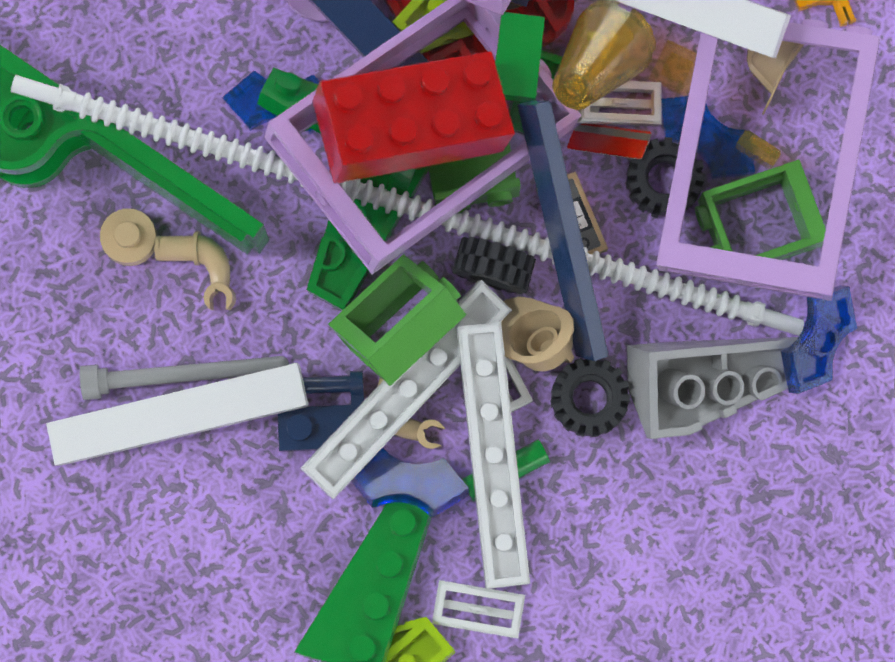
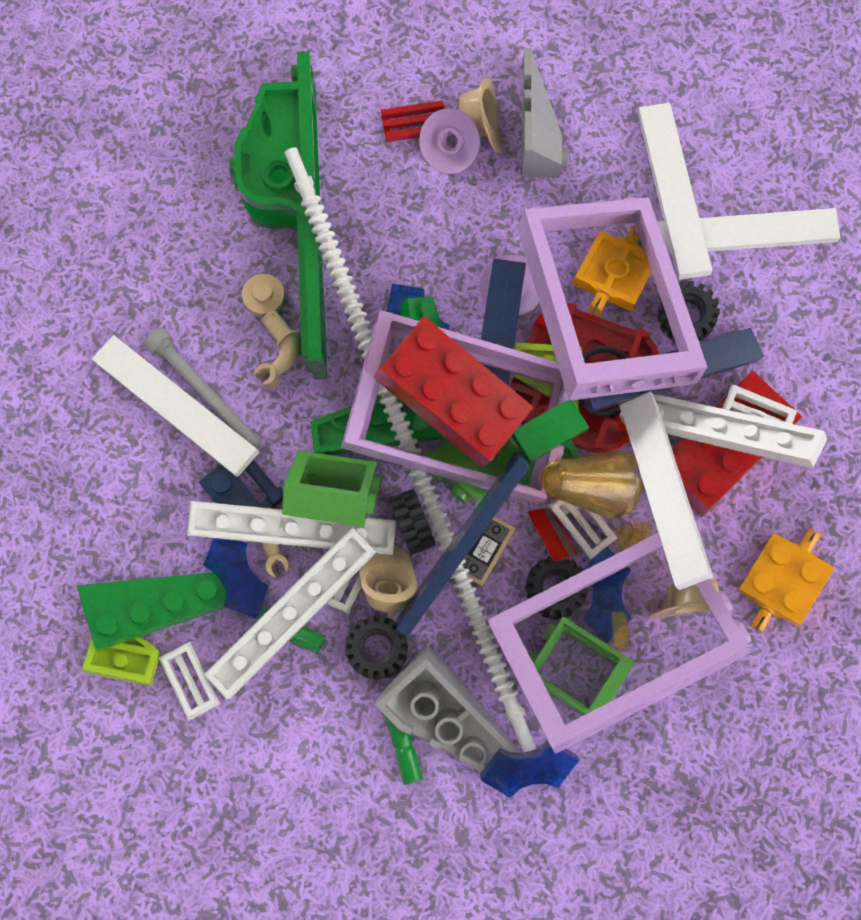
camera: 60 degrees right, 5 degrees down
none -> green piece [385,716,424,785]

